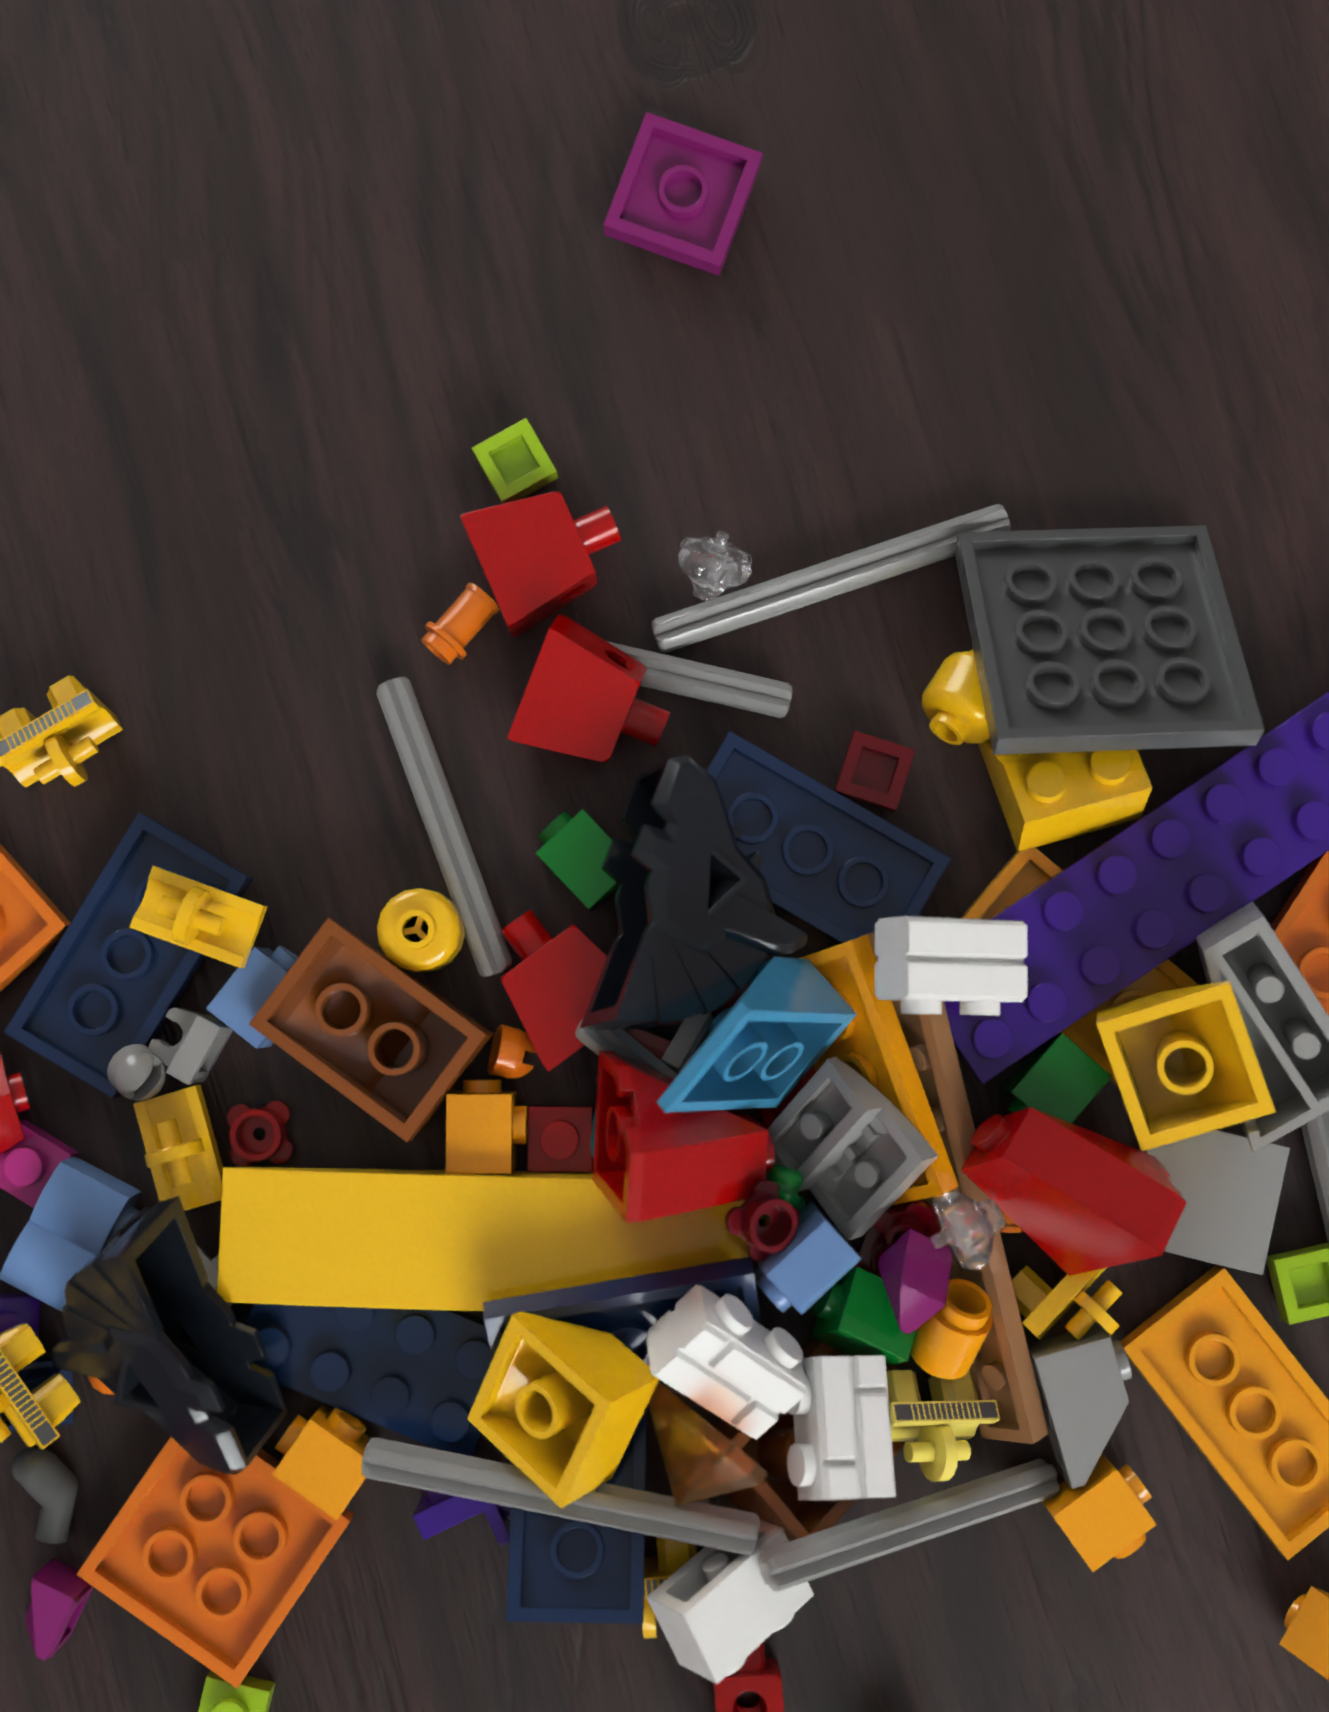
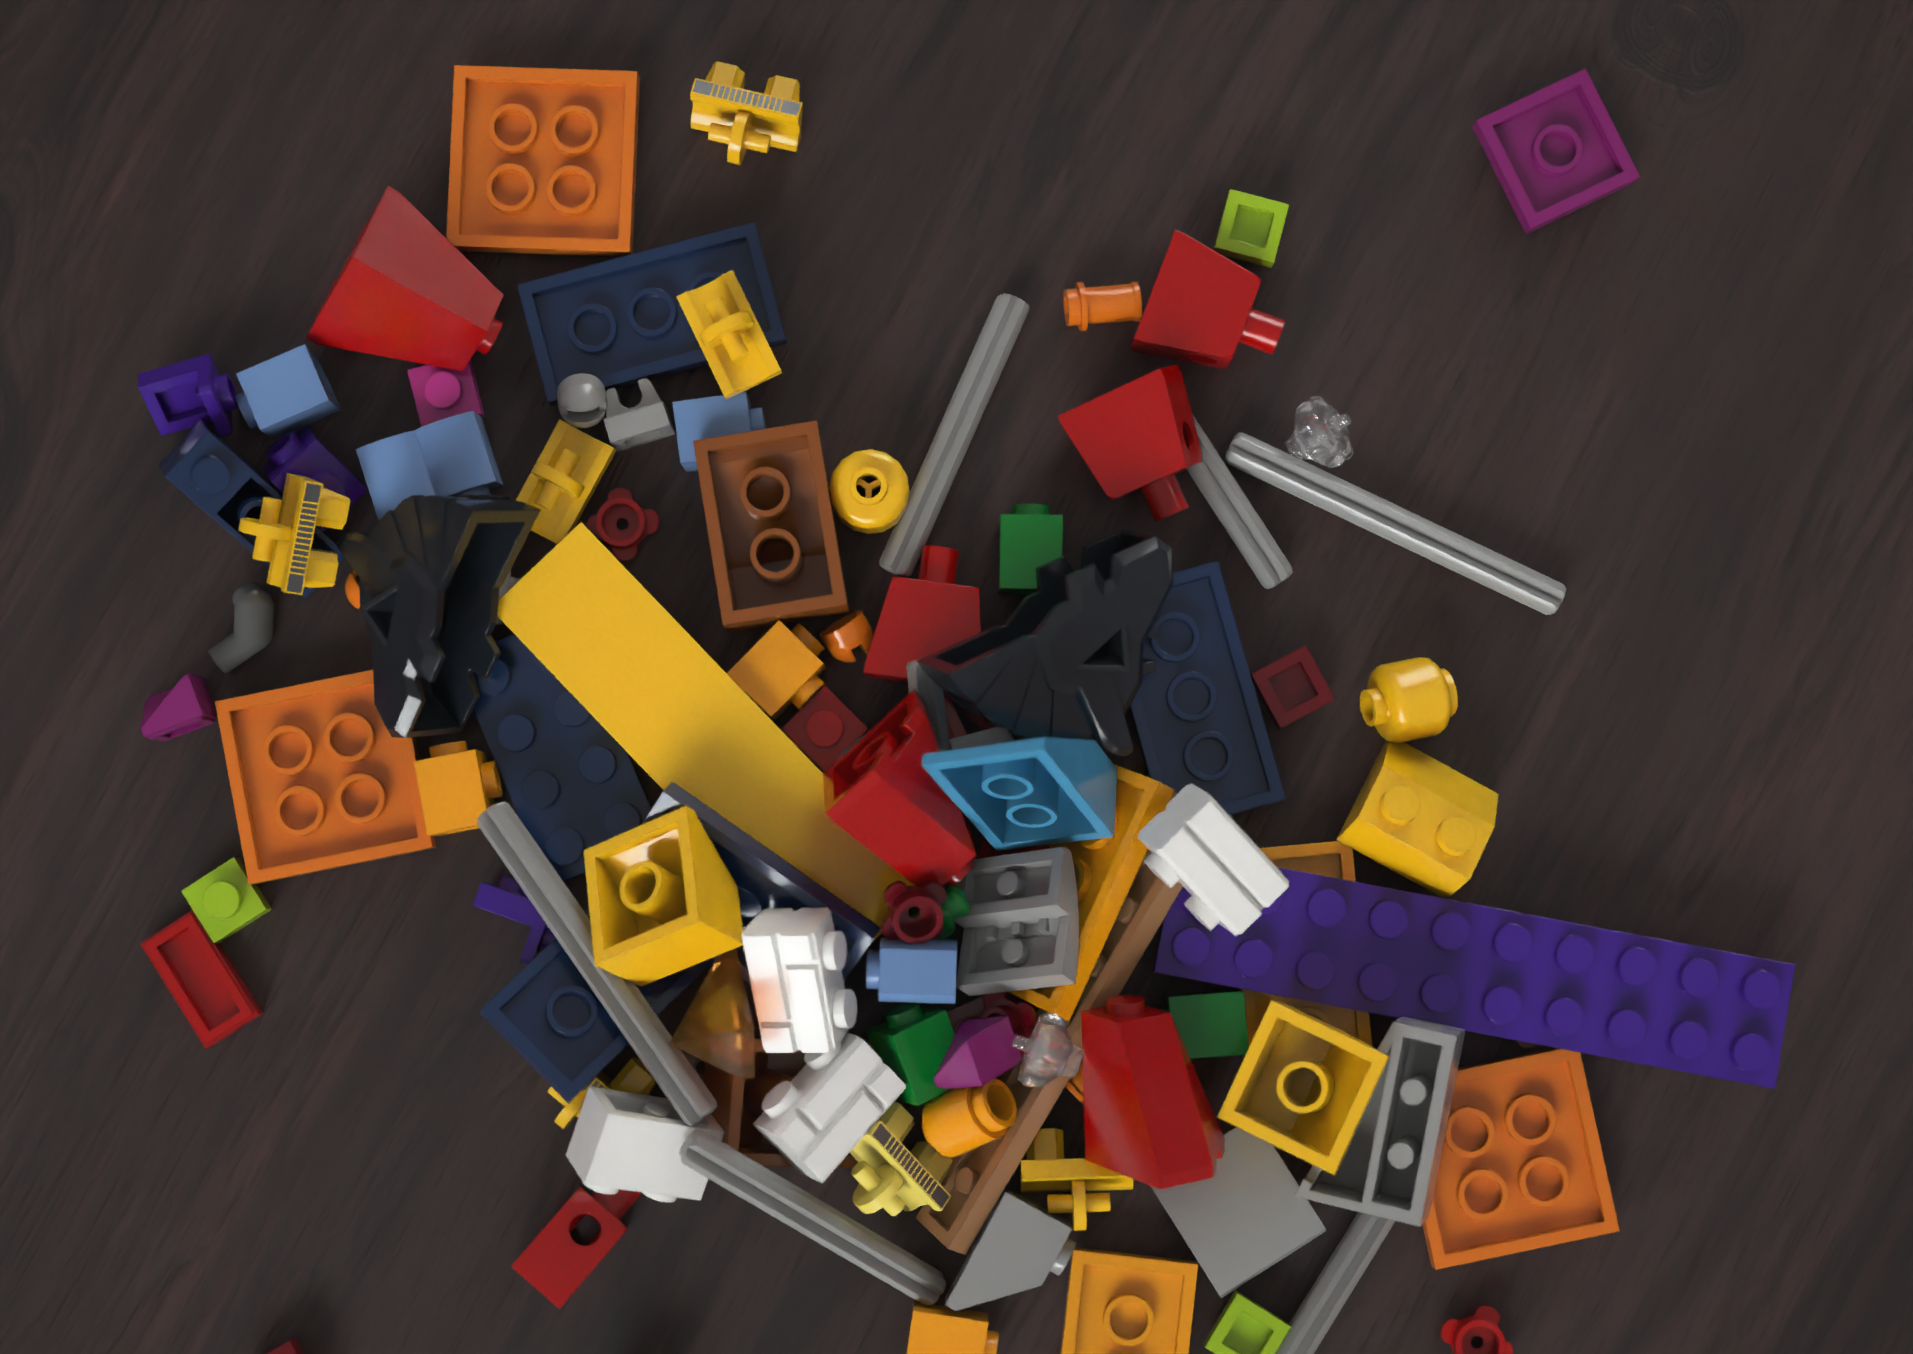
camera: 40 degrees right, 0 degrees up
dark grey plate [955,525,1265,755] -> none

